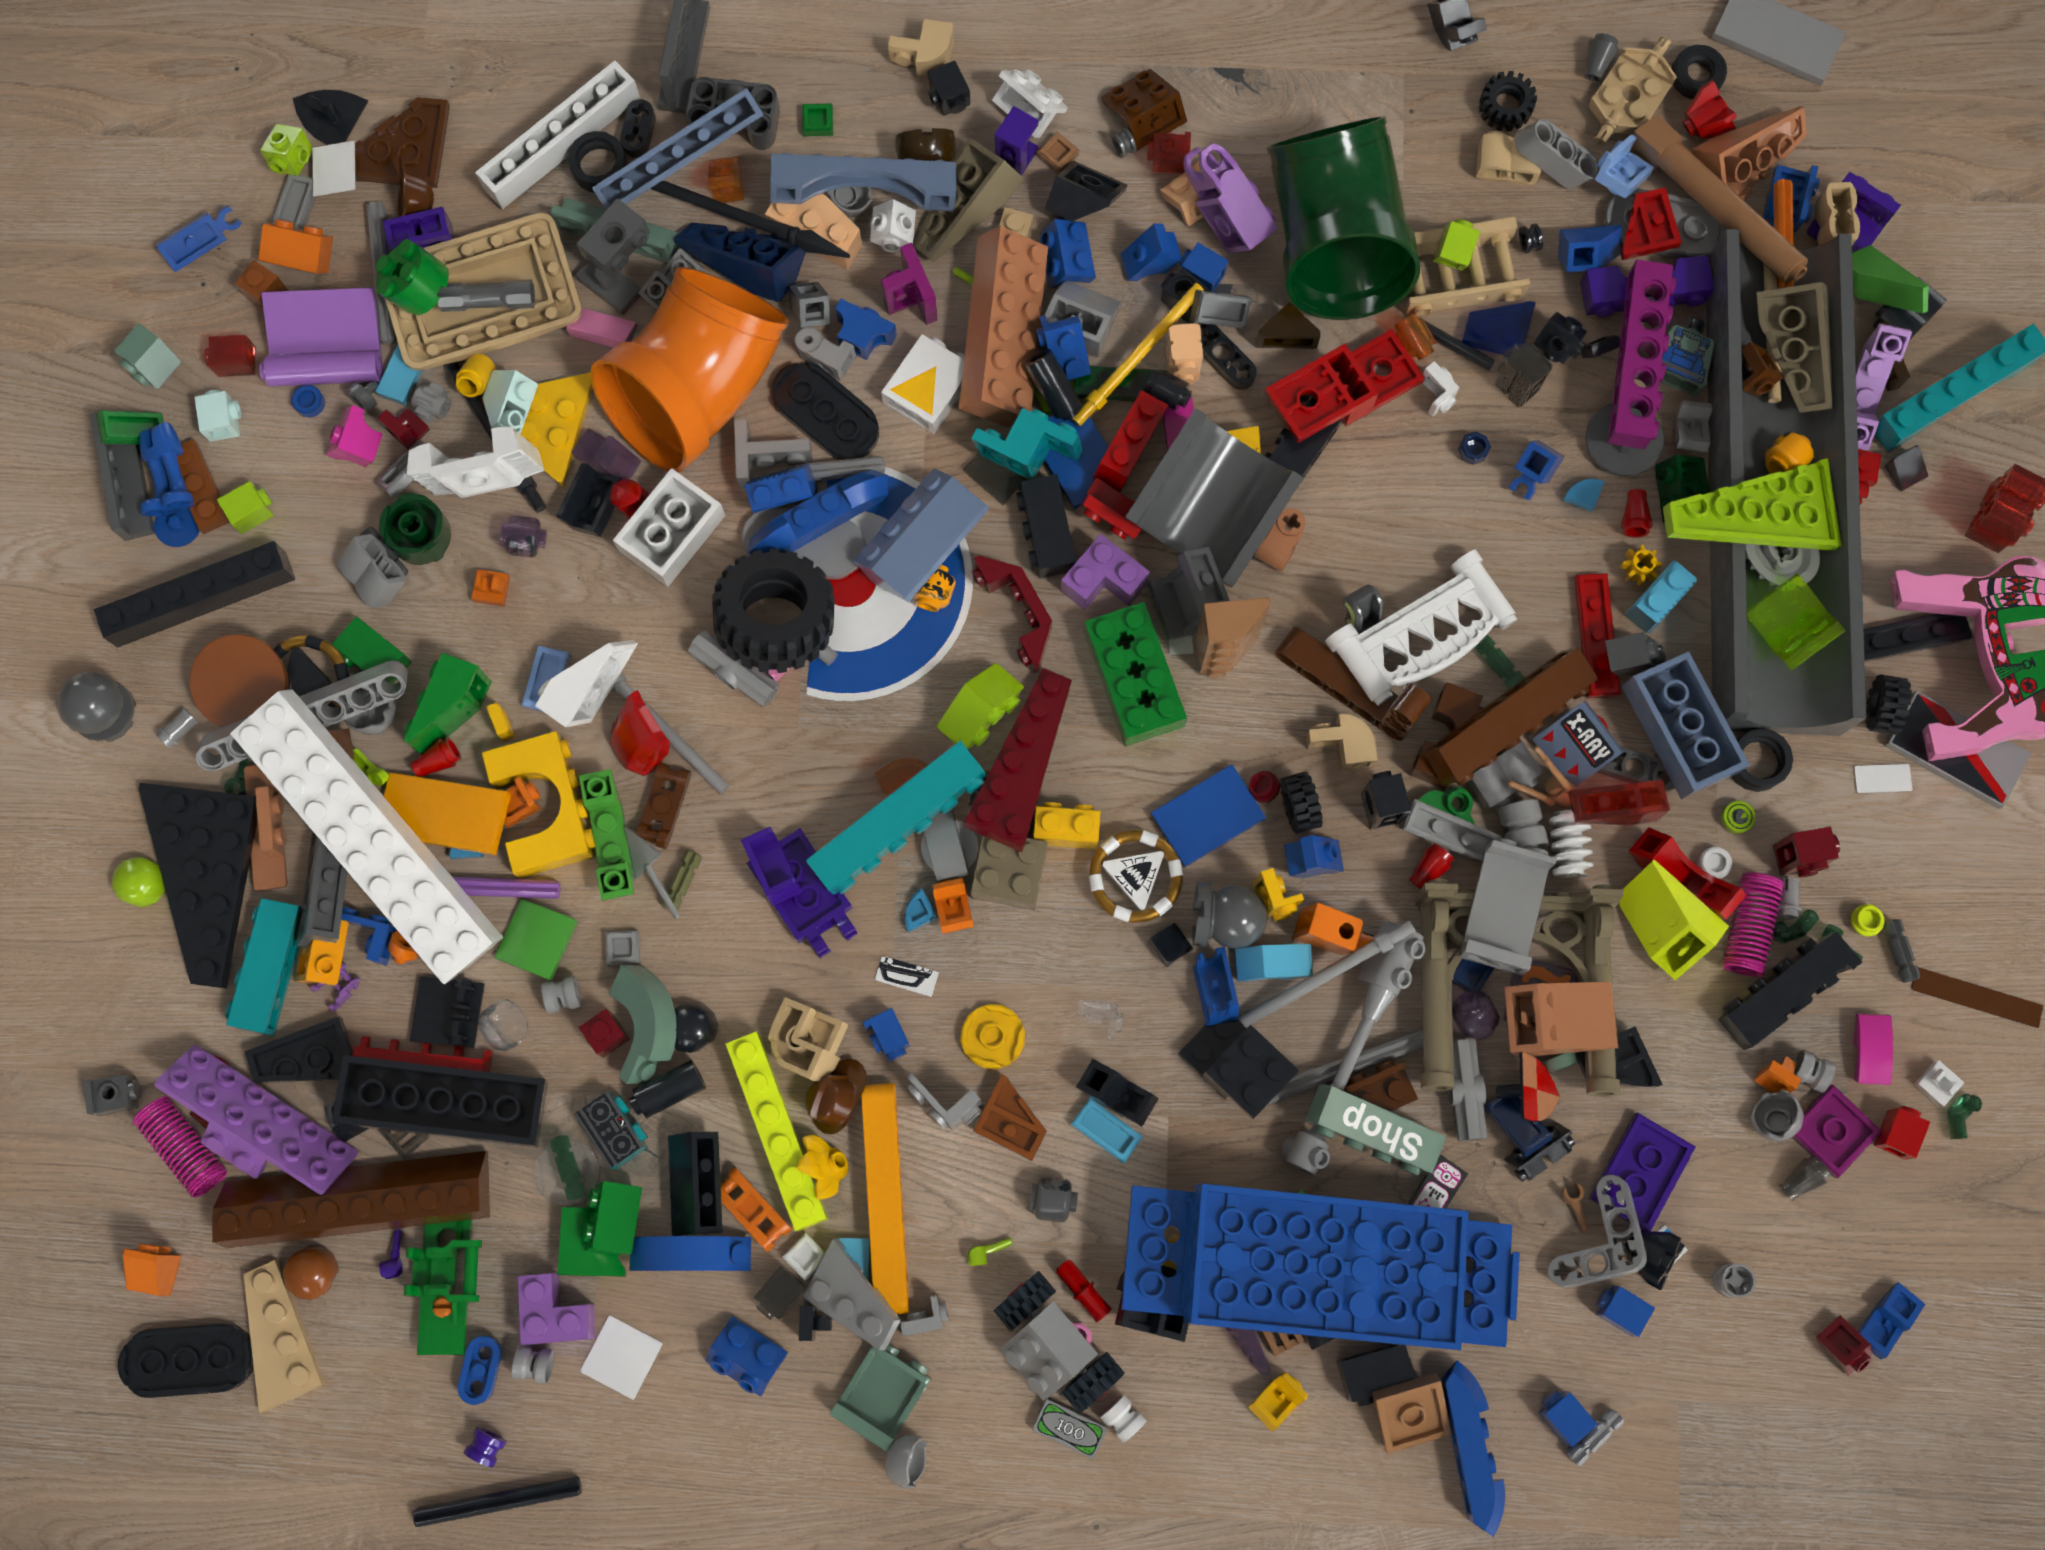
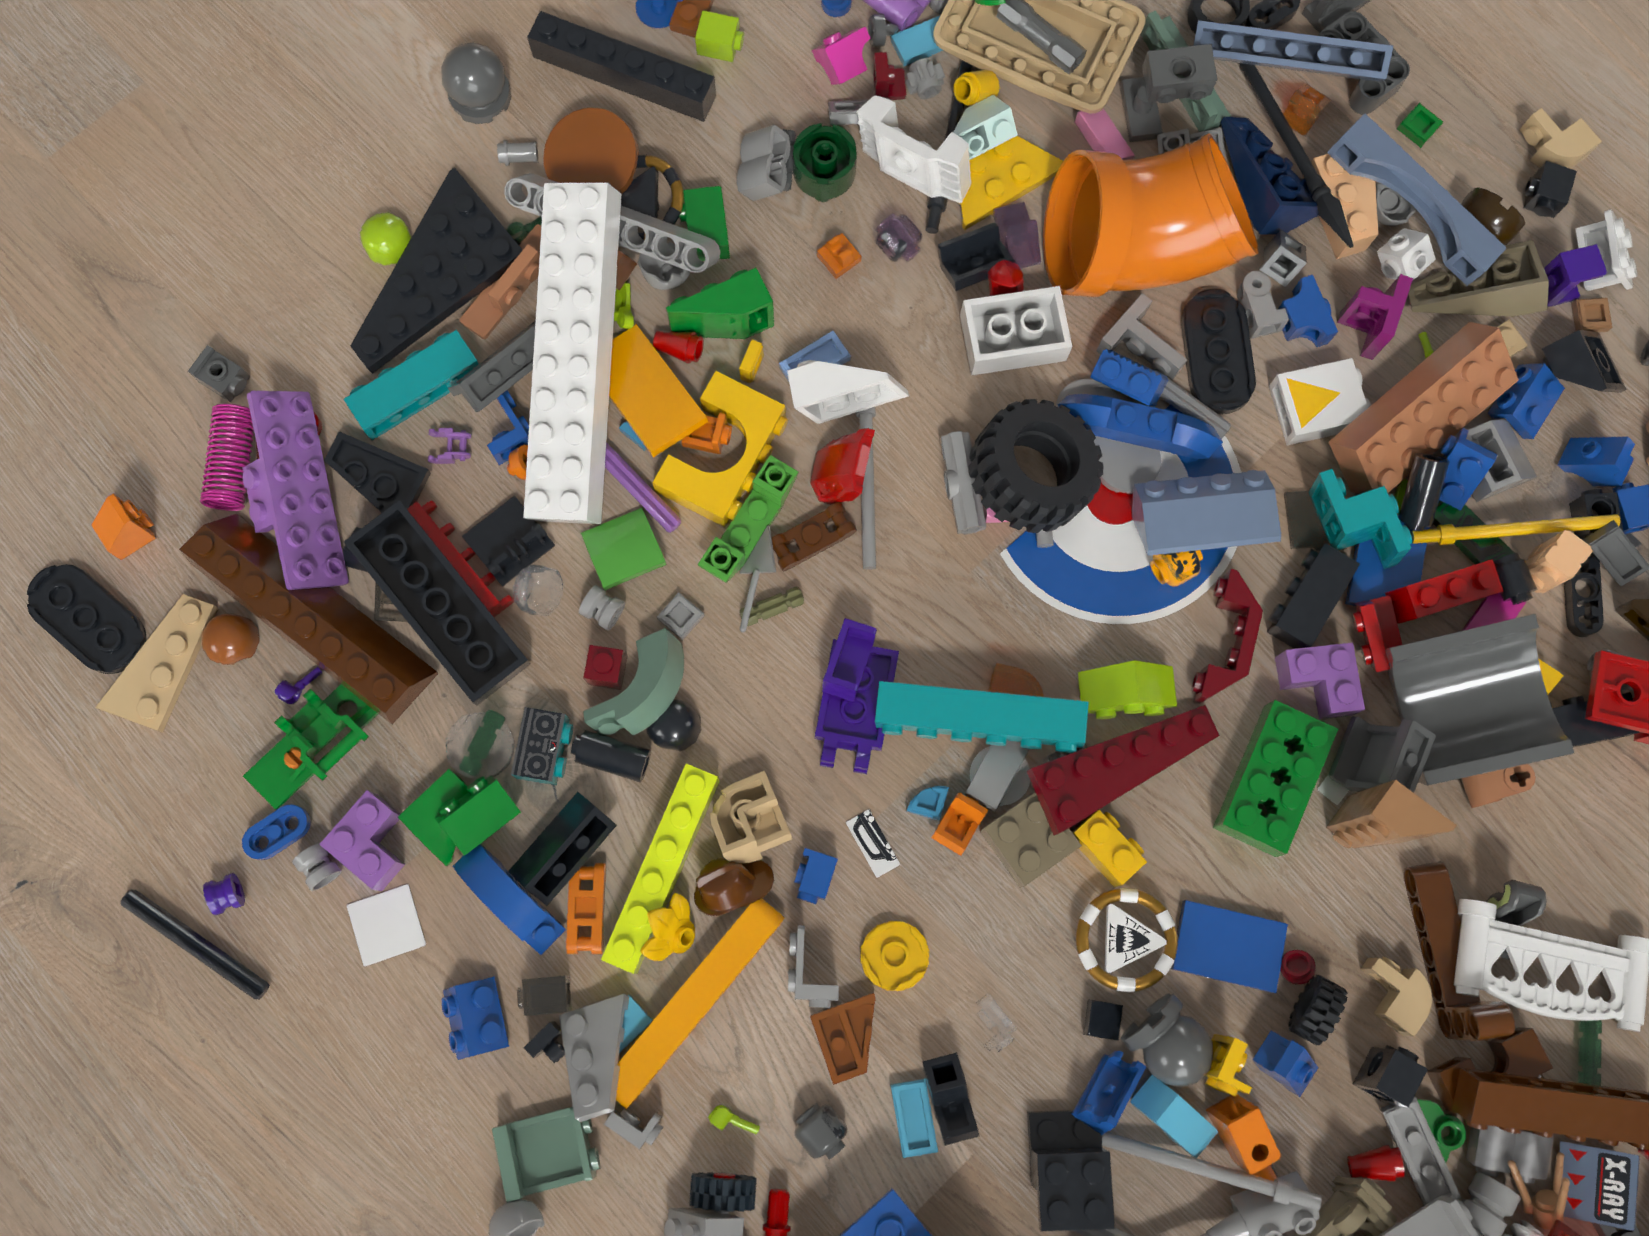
camera: 40 degrees right, 0 degrees up
light orange bracket [294,920,349,985] -> none
white tile [783,1233,825,1281] -> none

